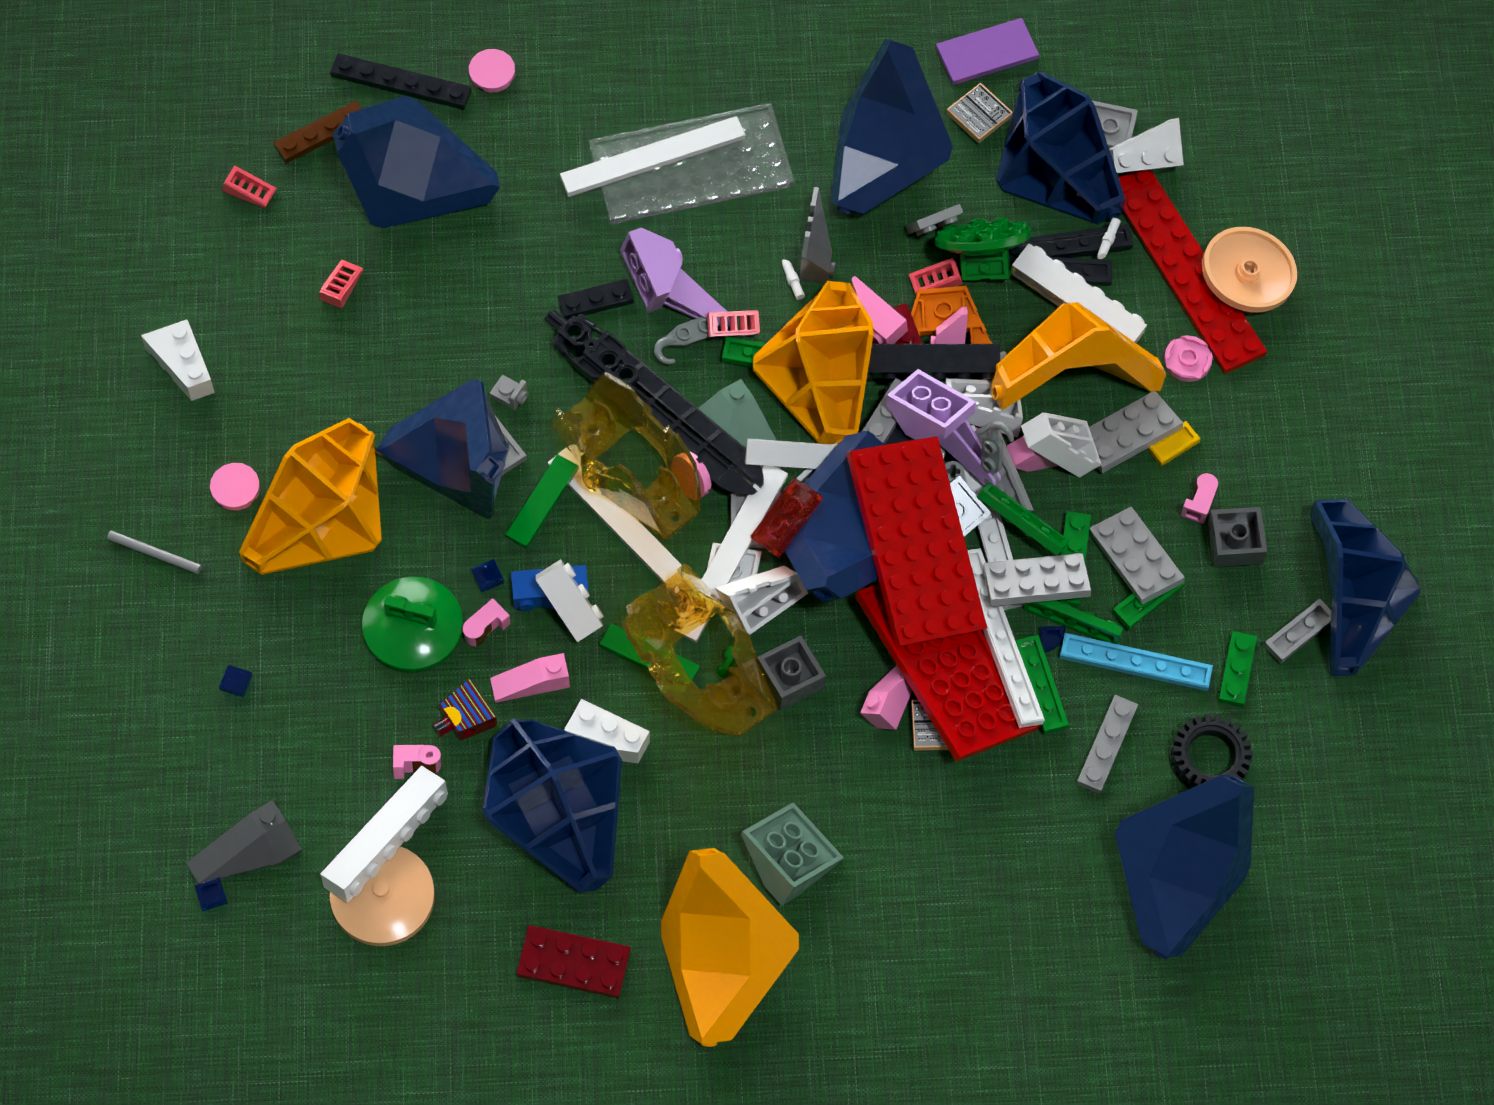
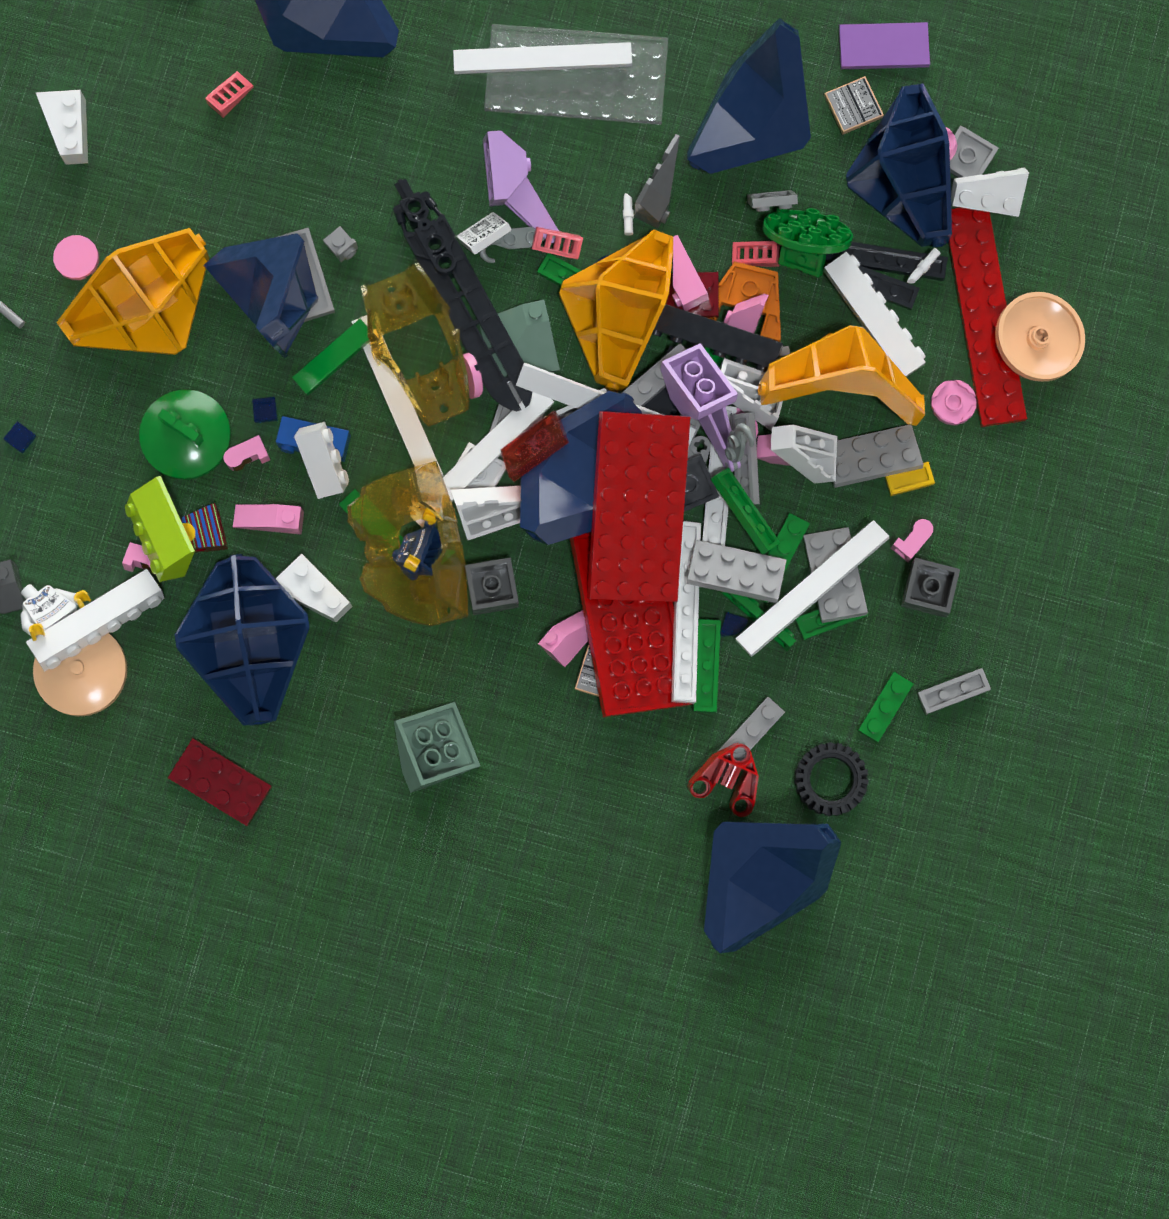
camera: 20 degrees right, 15 degrees up
black plate [558,279,634,320] -> none
light orange panel [661,848,799,1047] -> none
medium azure tile [1059,633,1213,691] -> none
dark blue panel [1310,498,1420,676] -> none
none -> white torso [20,584,91,641]
none -> lime slope [125,476,195,582]
none -> dark blue torso [392,507,448,580]
none -> white tile [456,212,512,254]
none -> red connector [688,743,759,817]
none -> white tile [736,520,889,657]

